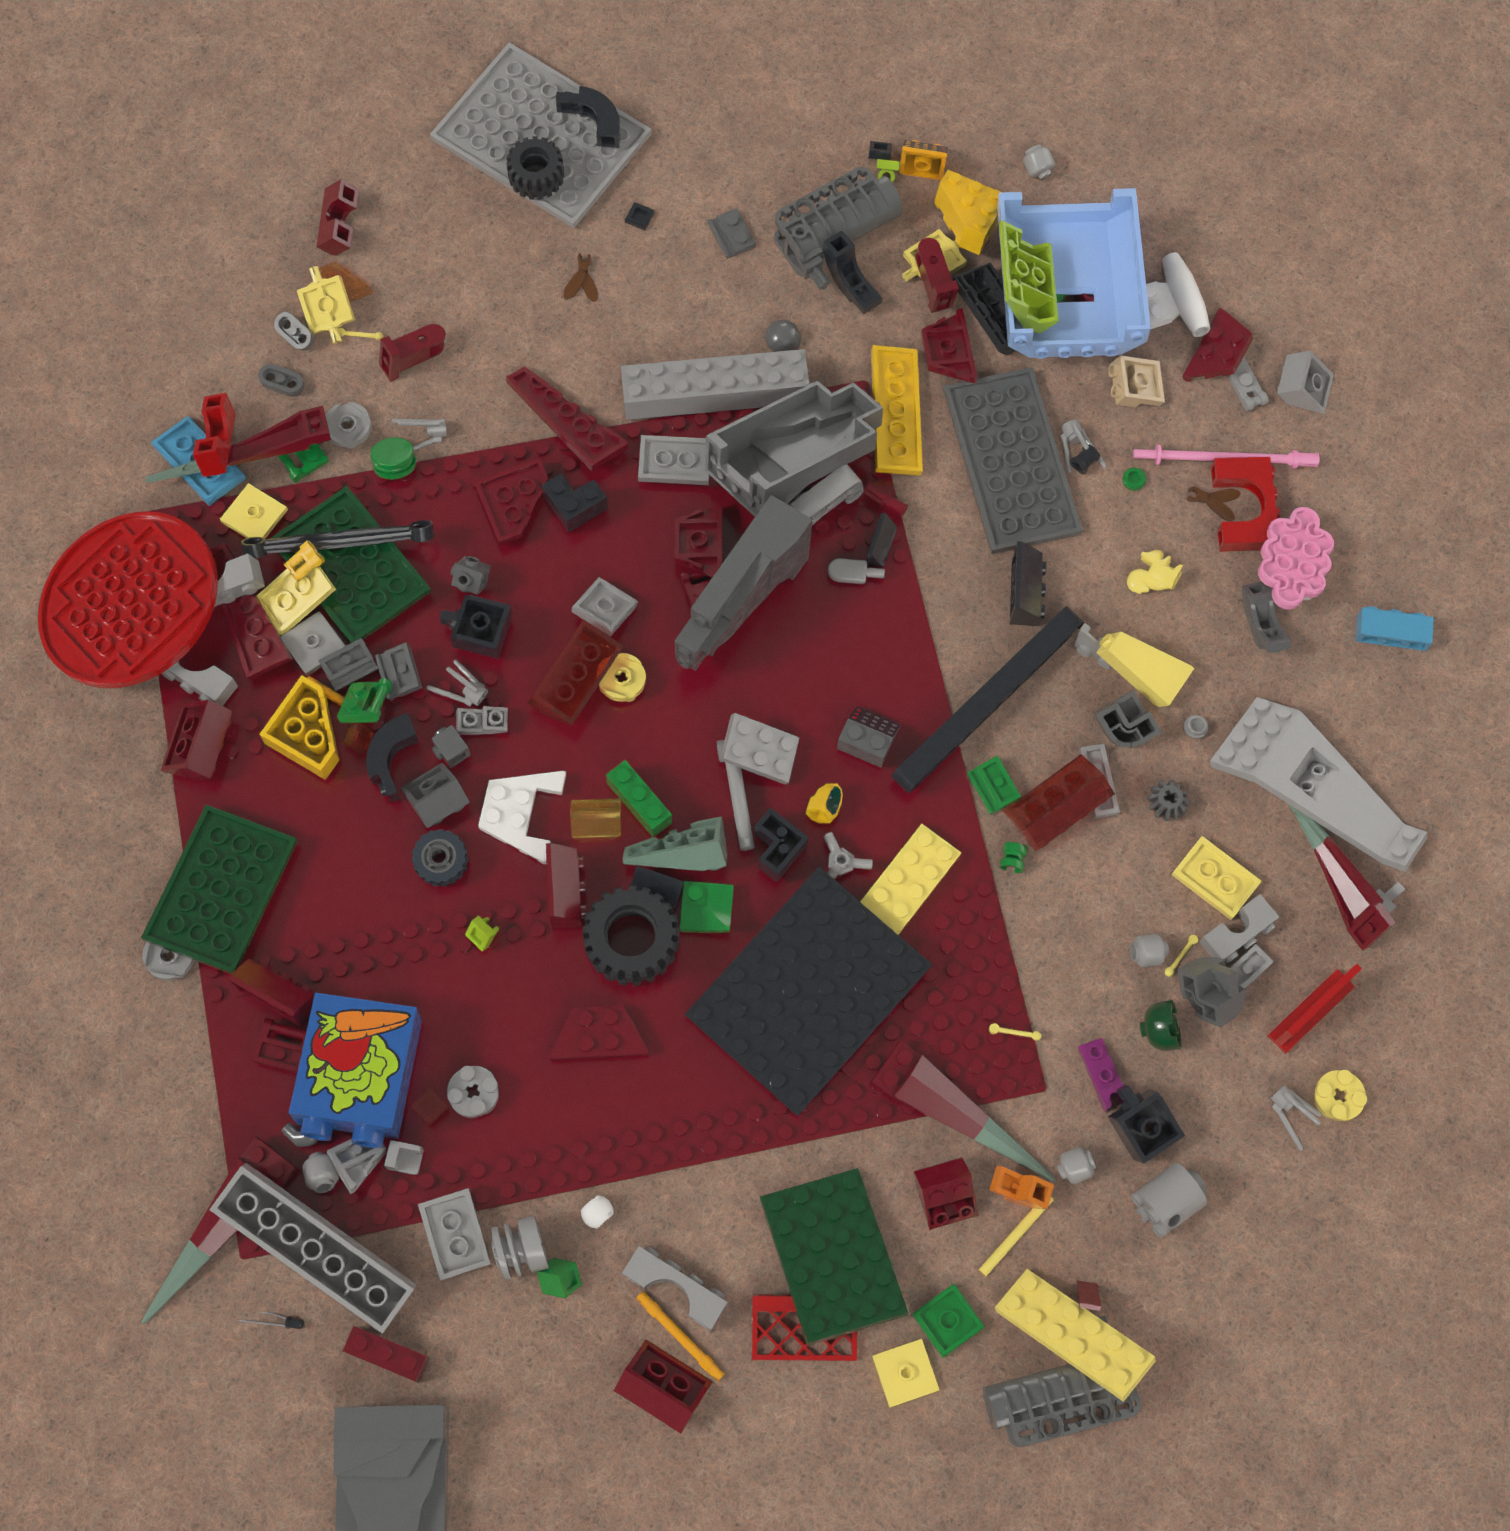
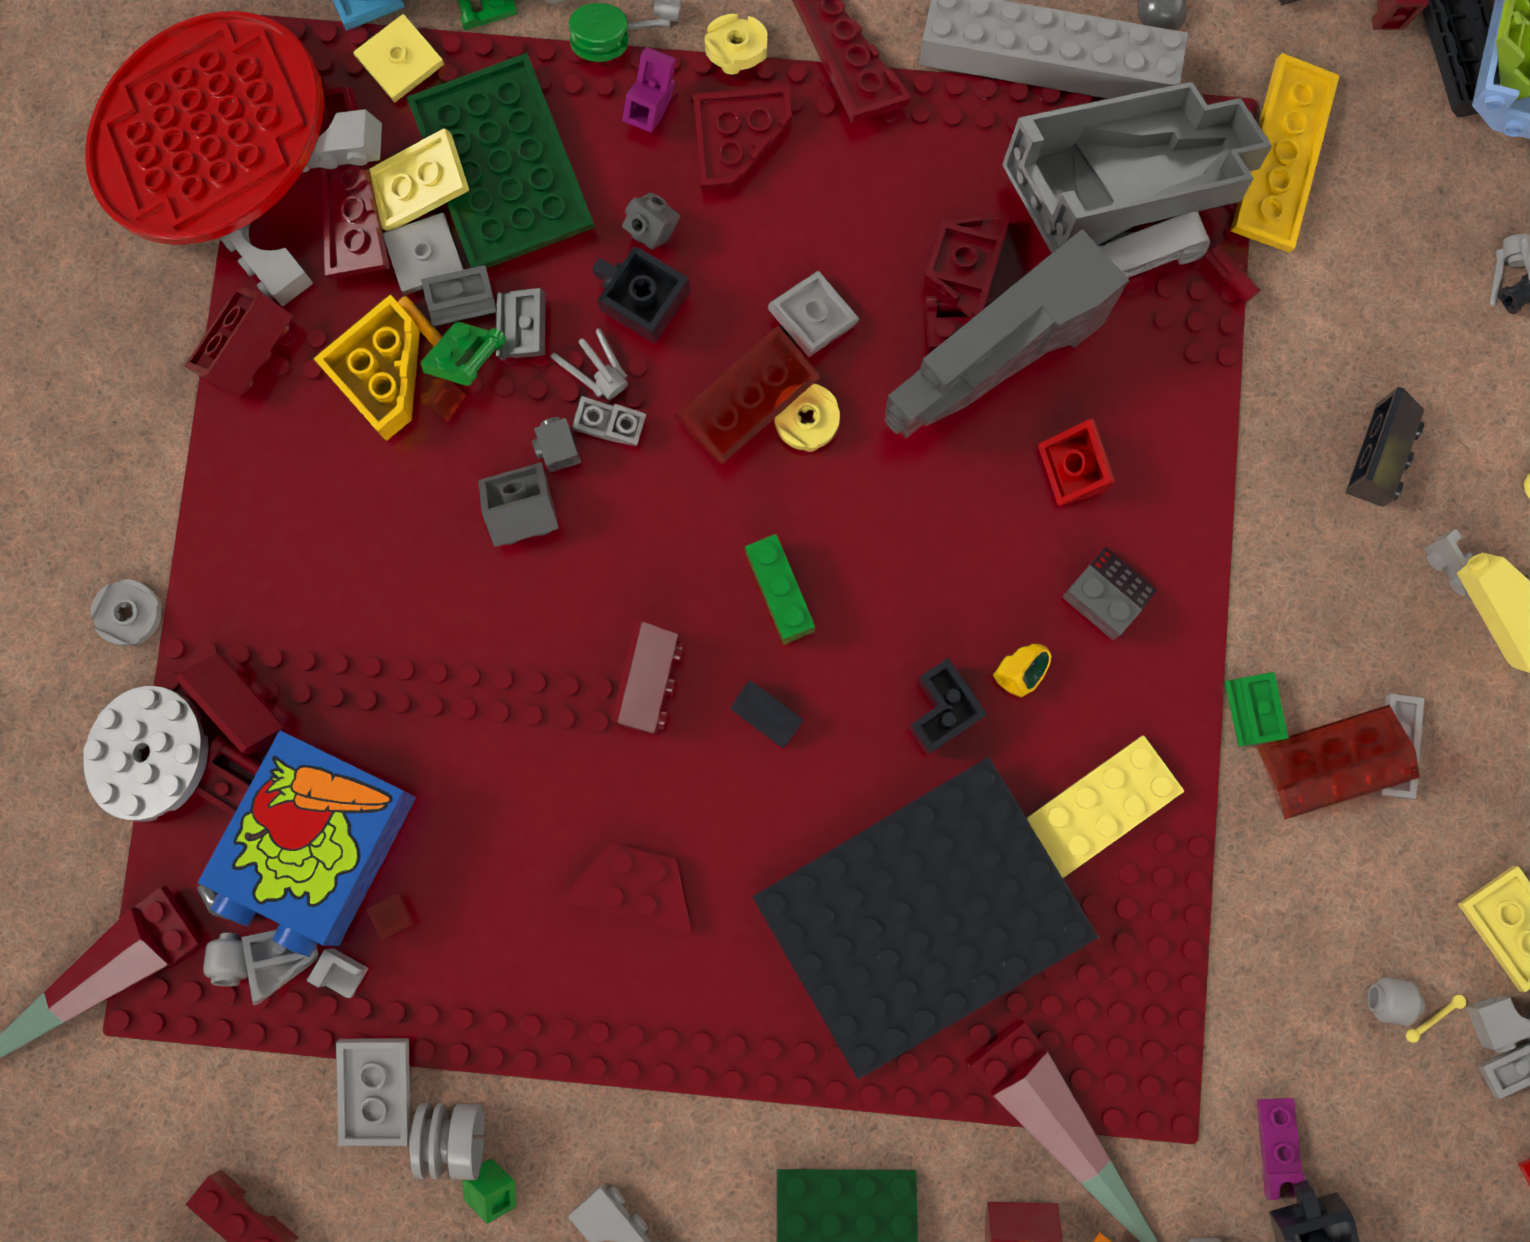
camera: 25 degrees right, 10 degrees up
dark green plate [141,805,298,974] -> none
light grey brick [210,1163,417,1334] -> none
piece [239,1312,304,1329] -> none
black piece [241,520,435,558] -> none
yellow piece [284,540,325,582] -> none
black arch [366,713,419,803] -> none
black wheel [411,829,469,887] -> none
light grey plate [447,1066,499,1118] -> none
lime tile [465,916,499,952] -> none
white wing [478,771,566,864] -> none
black brick [541,474,608,533] -> none
clear yellow panel [570,799,621,838] -> none
white piece [581,1195,613,1229] -> none
black tyre [583,885,679,986] -> none
sand green wedge [623,816,728,871] -> none
light grey plate [638,435,709,485] -> none
green plate [680,881,734,933] -> none
light grey piece [717,740,755,851] -> none
light grey plate [720,713,799,784] -> none
light grey piece [824,832,872,879] -> none
light grey piece [828,558,885,584] -> none
black slope [867,513,897,568] -> none
black beam [891,606,1084,794] -> none
dark red wing [921,308,978,384] -> none
dark grey plate [943,367,1083,554] -> none
light yellow hinge [989,1023,1042,1041] -> none
green wheel [999,842,1028,874] -> none
dark grey brick [1093,690,1162,748] -> none
dark green cylinder [1140,1000,1182,1051] -> none
dark grey gear [1147,779,1190,821] -> none
dark grey brick [1178,957,1246,1028] -> none
none -> plate [83,686,209,822]
none -> magenta brick [622,47,676,133]
none -> light yellow plate [705,14,768,74]
none -> red slope [1037,419,1115,506]

